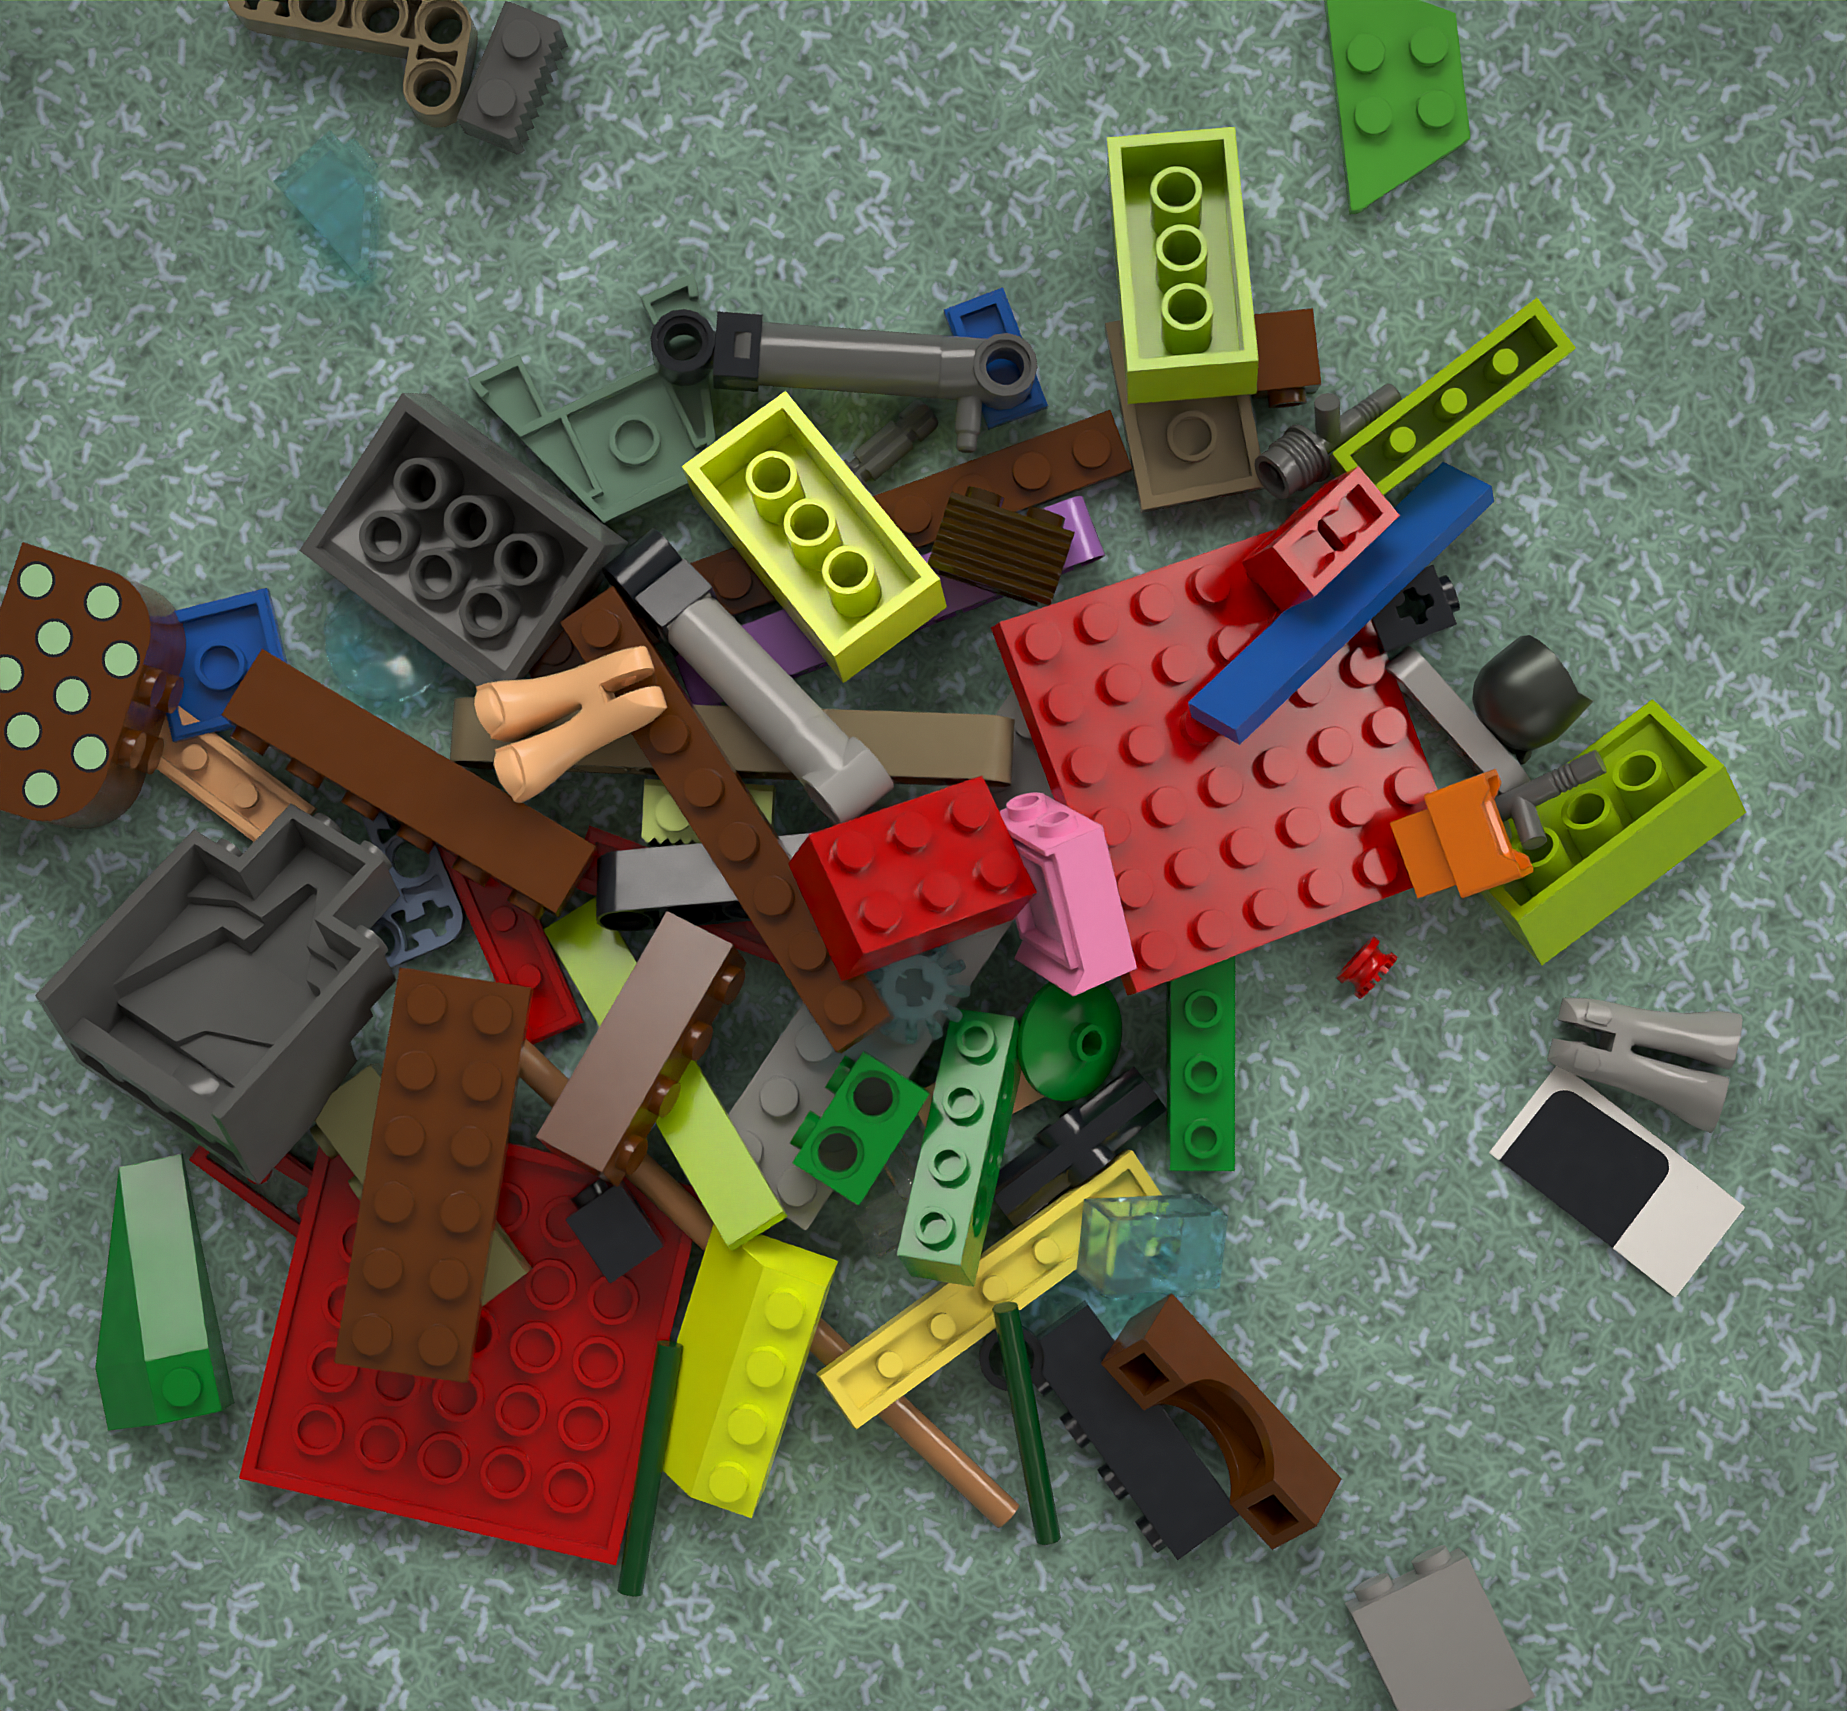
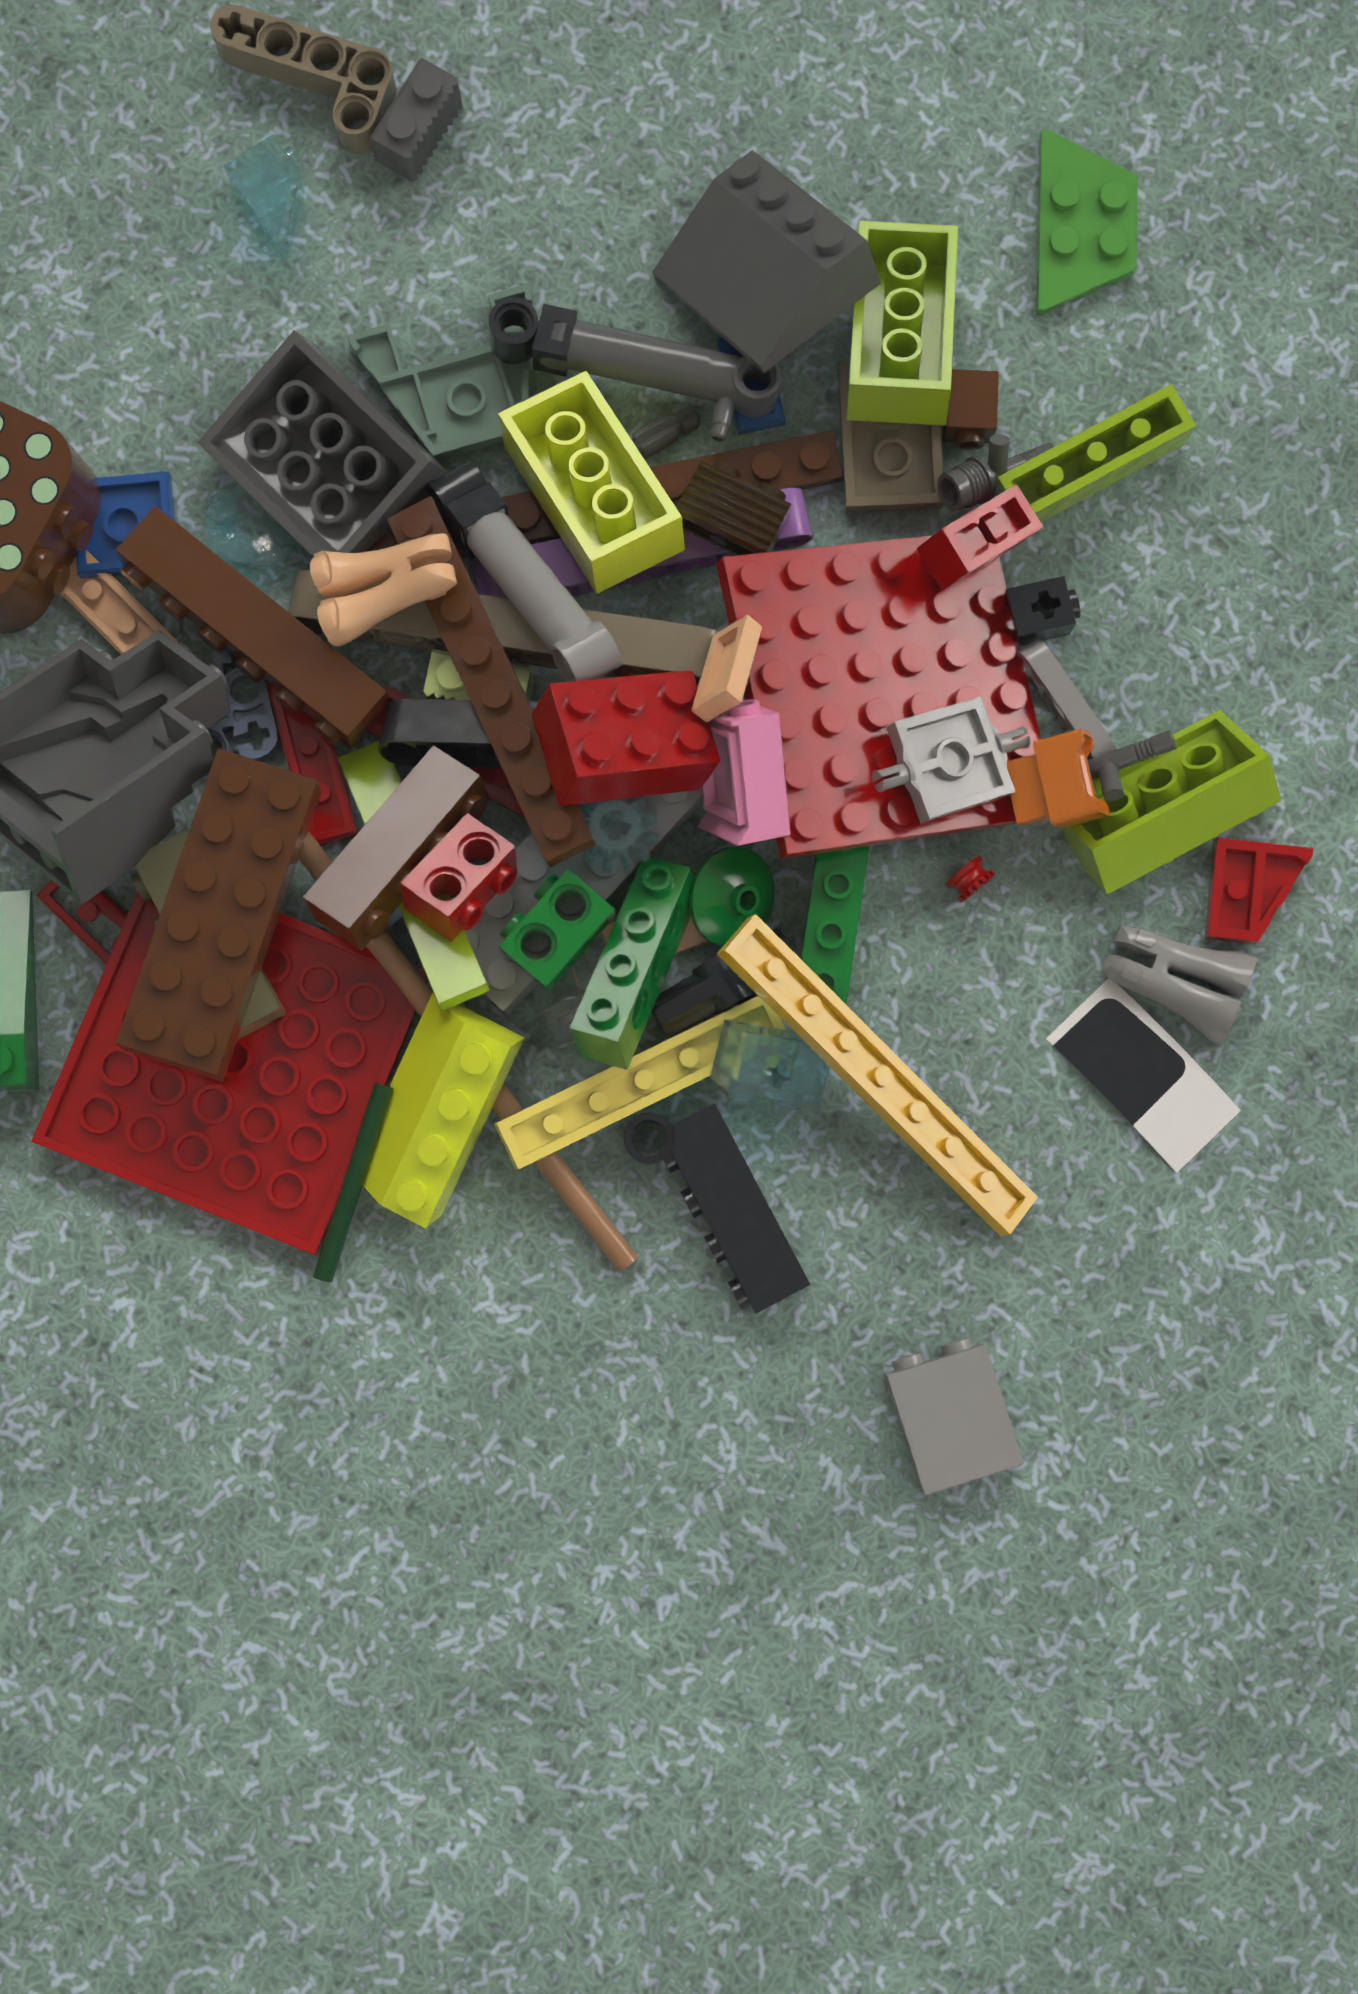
camera: 10 degrees right, 5 degrees down
black brick [565,1178,666,1284] -> none
dark green bar [992,1302,1061,1545] -> none
reddish brown arch [1101,1293,1341,1550] -> none
blue tile [1188,462,1494,745] -> none
pearl dark grey helmet [1472,635,1594,765] -> none
none -> red brick [400,813,518,942]
none -> dark grey slope [652,150,881,373]
none -> light nougat tile [691,614,762,723]
none -> yellow plate [717,914,1038,1236]
none -> light grey plate [872,697,1031,823]
none -> red wing [1204,837,1314,944]

